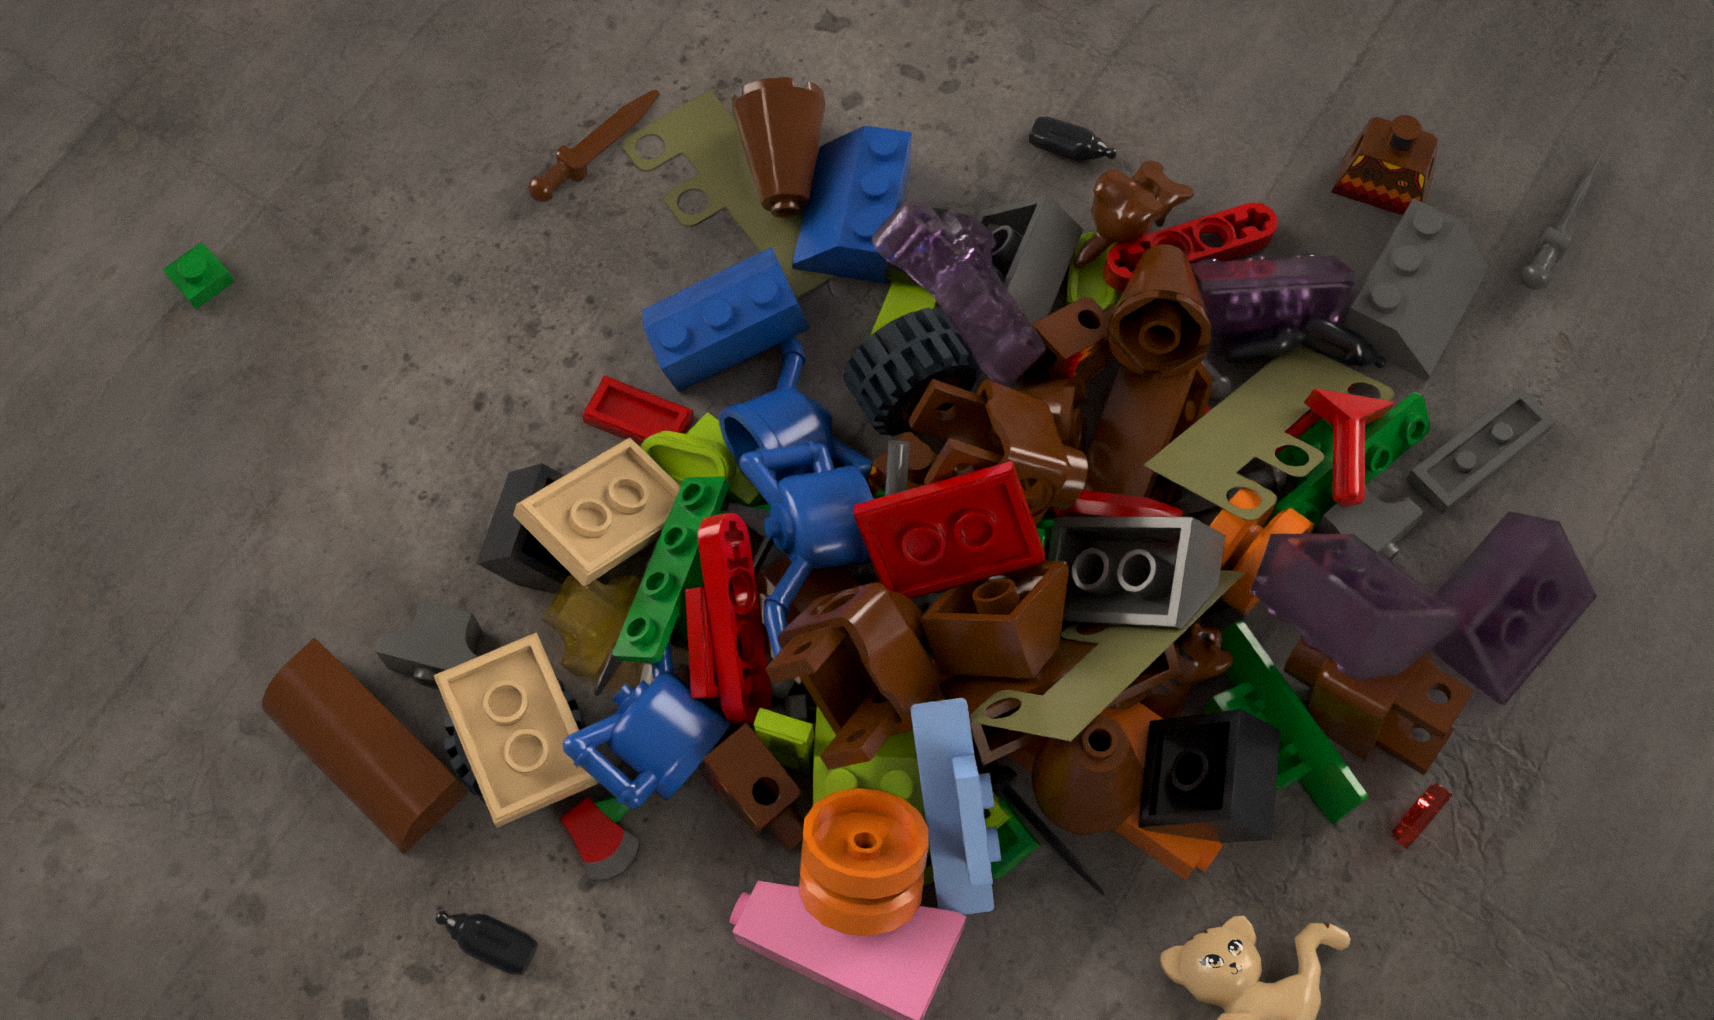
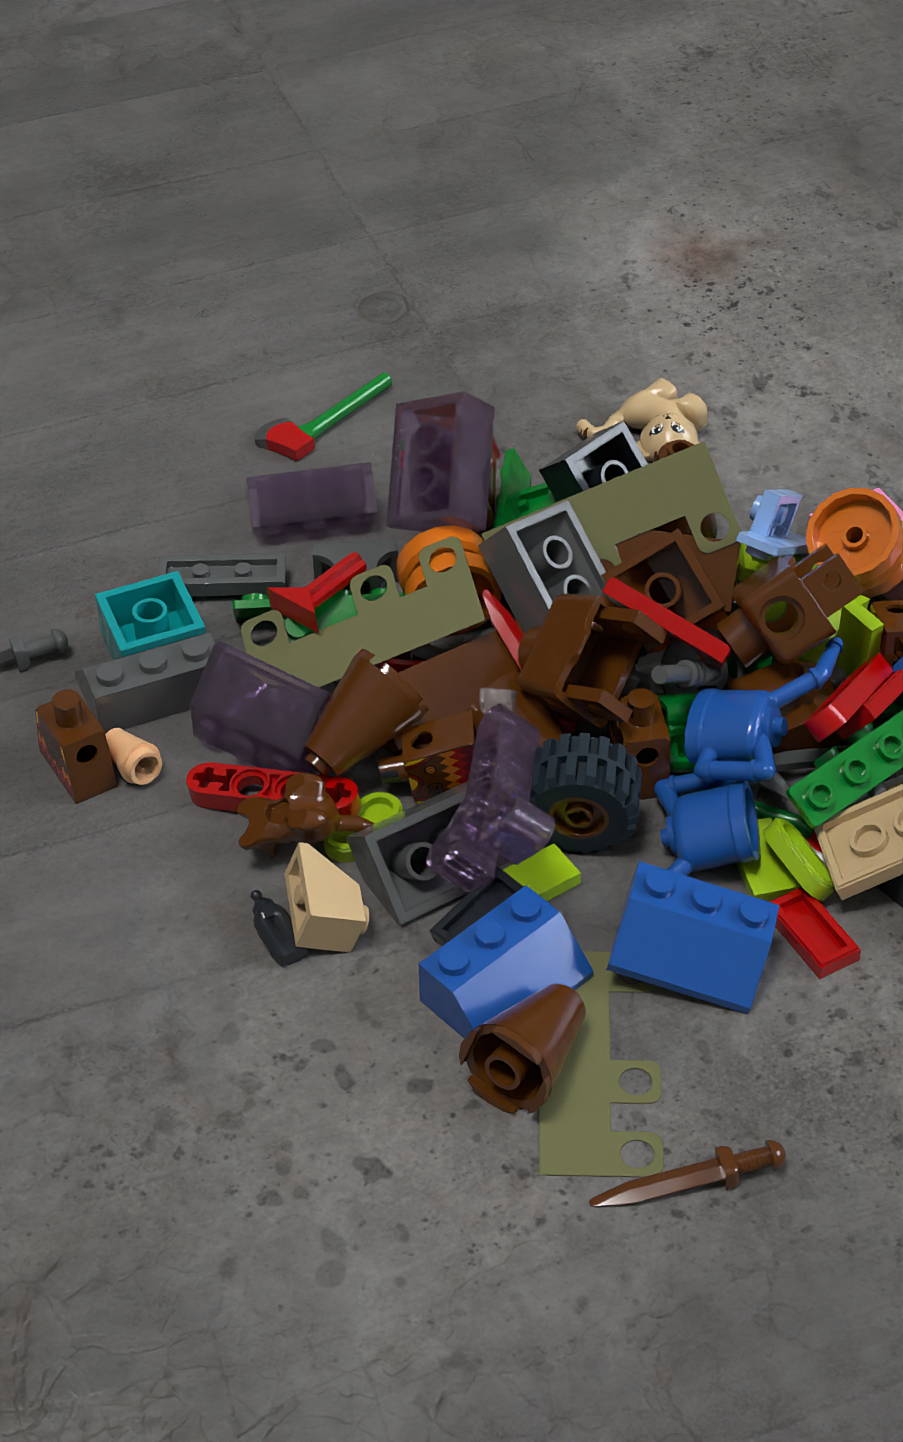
camera: 145 degrees left, 20 degrees down
none -> teal slope [95,571,206,660]
none -> light nougat cone [105,728,162,785]
none -> piece [255,372,392,461]
none -> tan slope [284,842,369,953]
none -> clear hinge [479,688,517,721]

